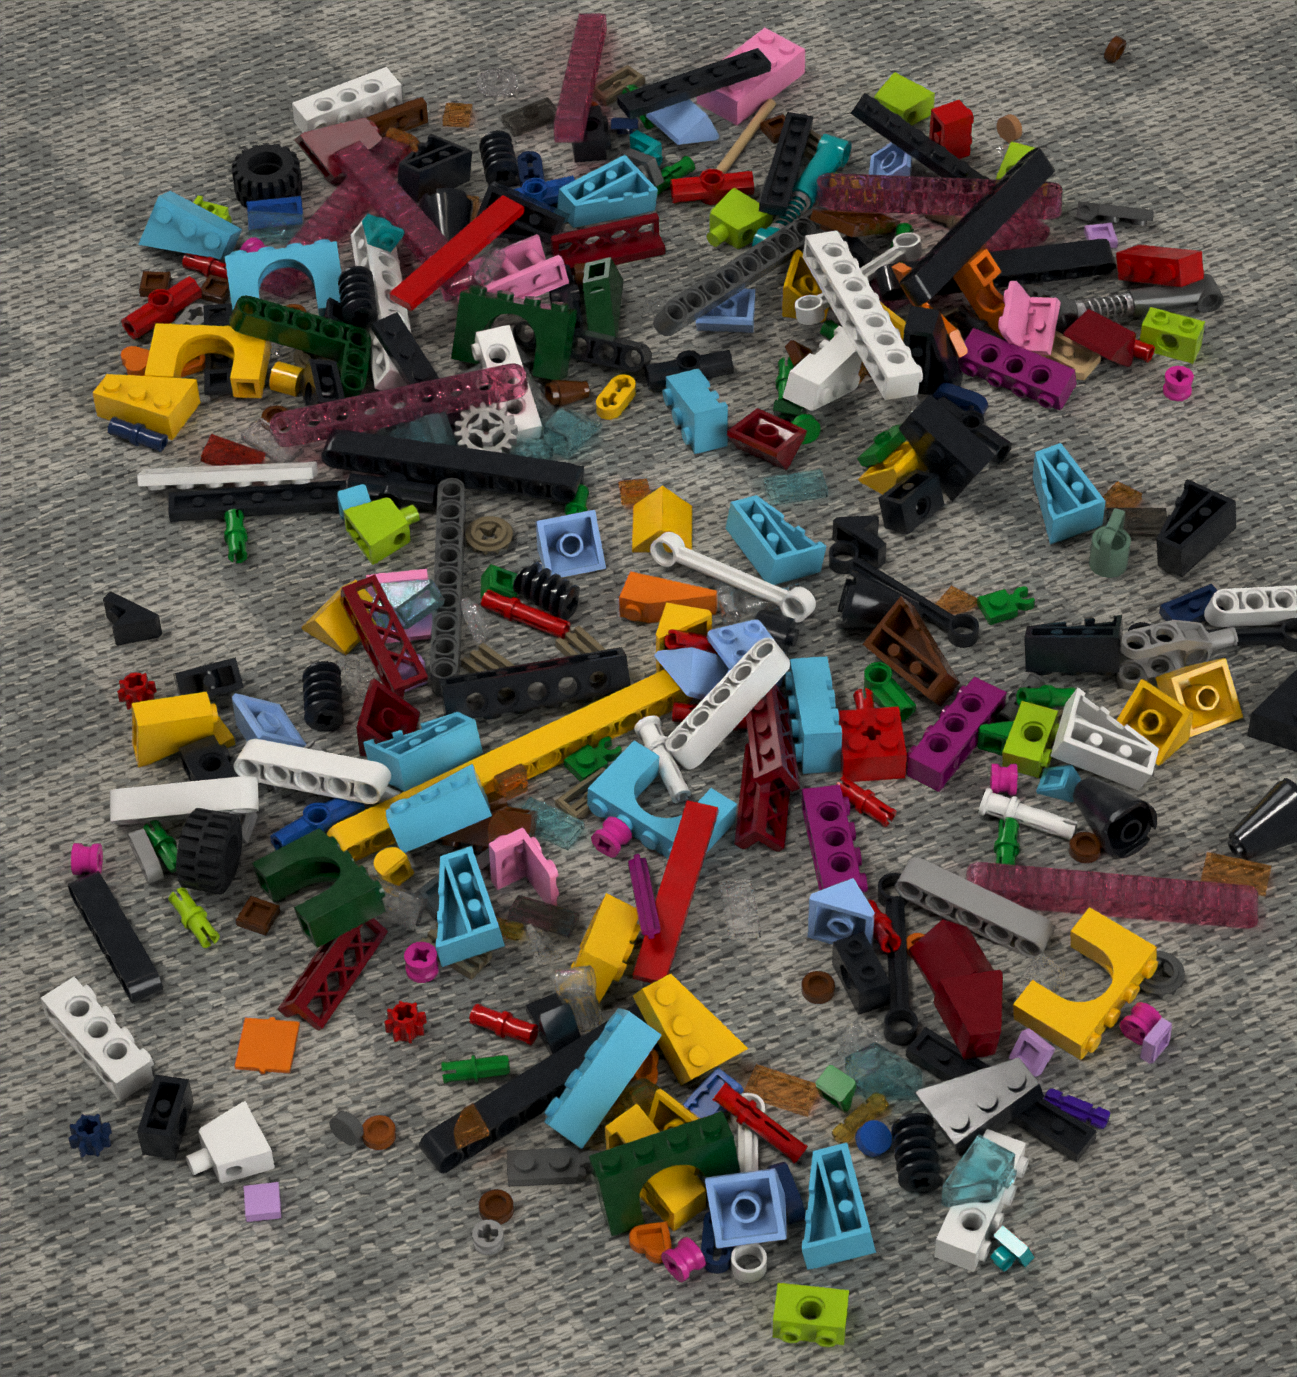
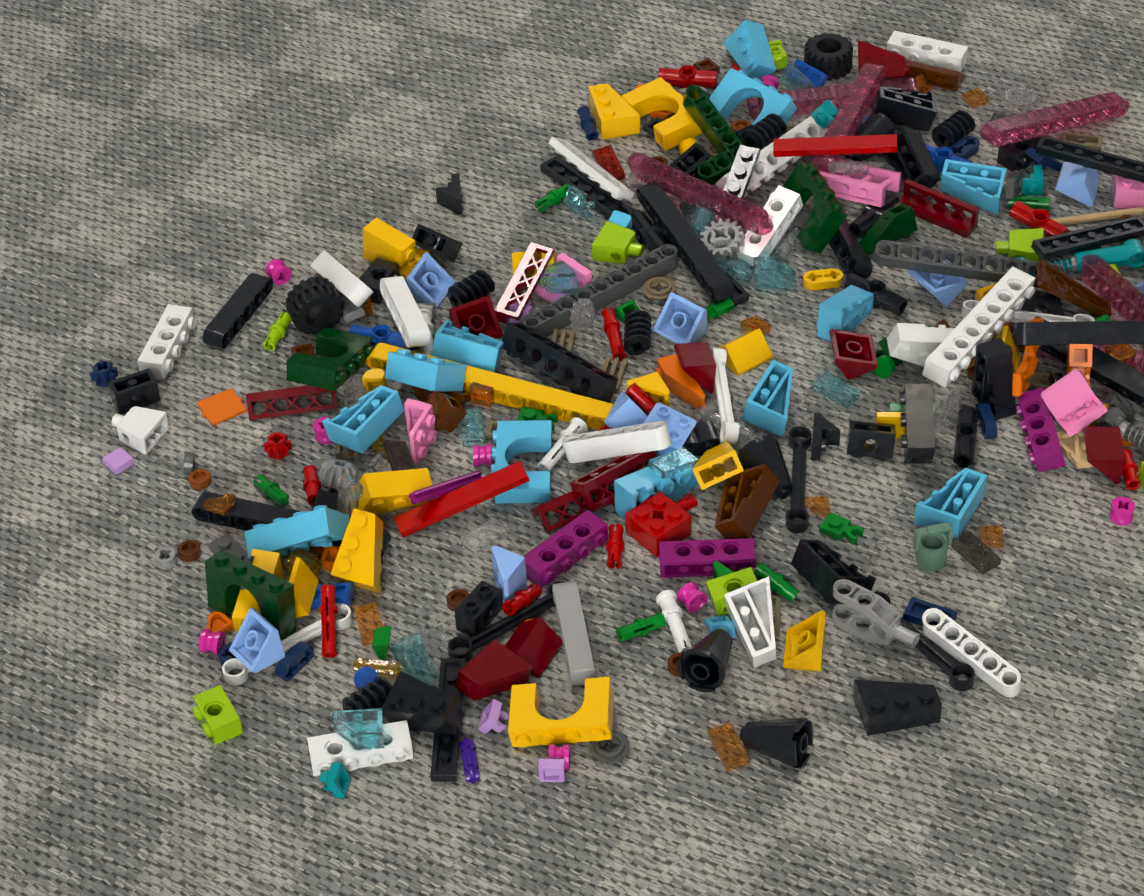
camera: 55 degrees right, 5 degrees down
red gear [117,672,157,710] -> none
reddish brown cone [545,380,590,408] -> none
medium azure wedge [801,1142,876,1270] -> none
green piece [863,662,916,722] -> none
clear pink beam [966,862,1259,929] -> none
yellow slope [1155,658,1243,738] -> none
black wedge [1156,479,1236,577] -> none
none -> light grey gear [319,459,358,490]
none -> clear light blue plate [564,185,595,217]
none -> clear light blue plate [648,447,698,479]
none -> dark red slope [674,342,716,394]
none -> yellow slope [692,442,744,490]

